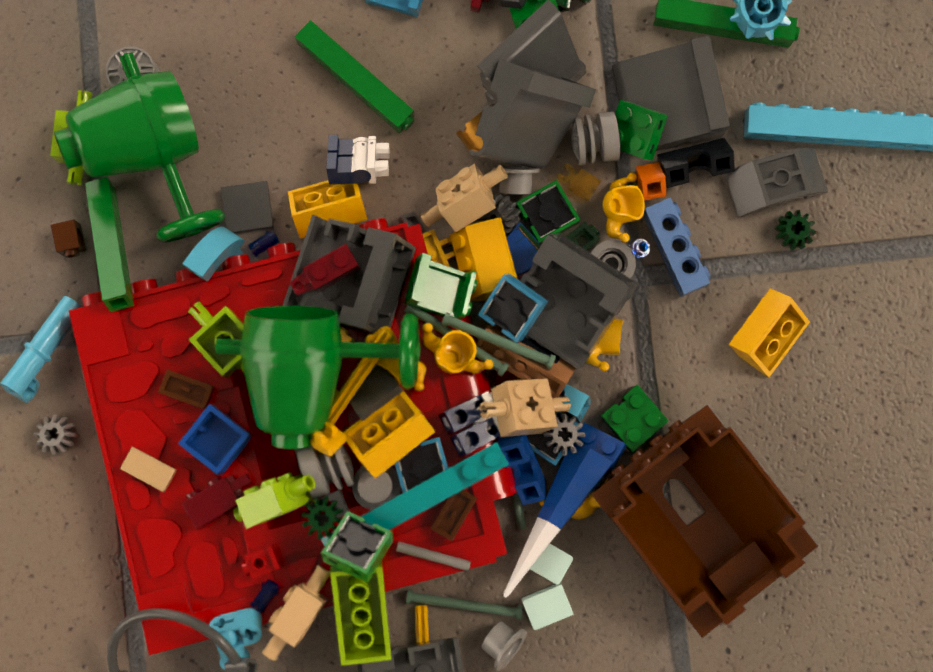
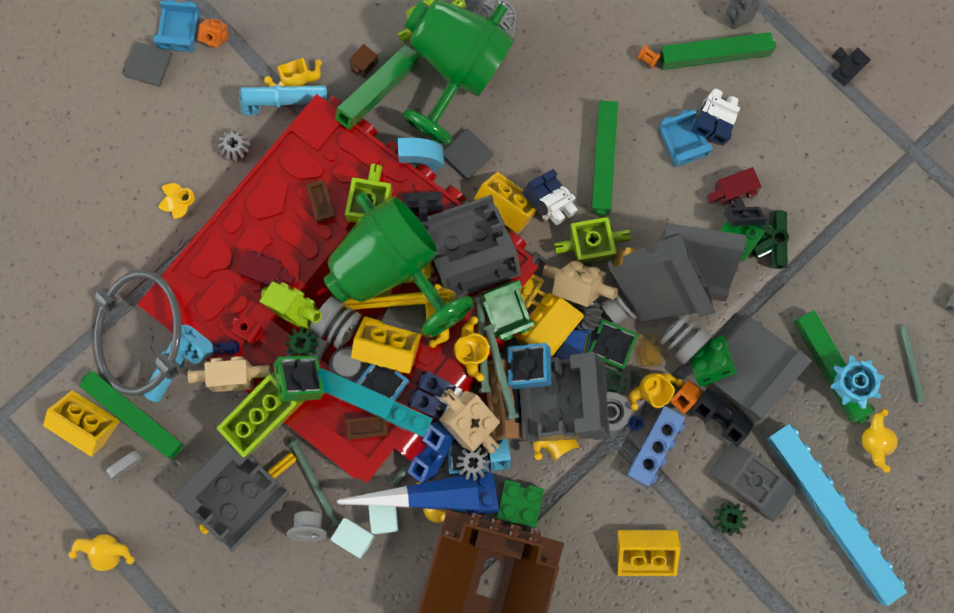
camera: 50 degrees right, 5 degrees down
tan tile [120,447,177,492] -> none
blue piece [178,404,254,475] -> none
clear blue pin [248,230,280,257] -> none
dark red hinge [290,244,360,296] -> none
yellow tile [310,421,347,457] -> none
light grey bar [396,542,471,571] -> none
none -> yellow plate [158,183,195,219]
none -> yellow piece [264,58,322,87]
none -> black plate [403,191,443,222]
none -> lime brick [554,217,631,264]
none -> flat silver slope [631,369,651,389]
none -> yellow piece [861,408,898,473]

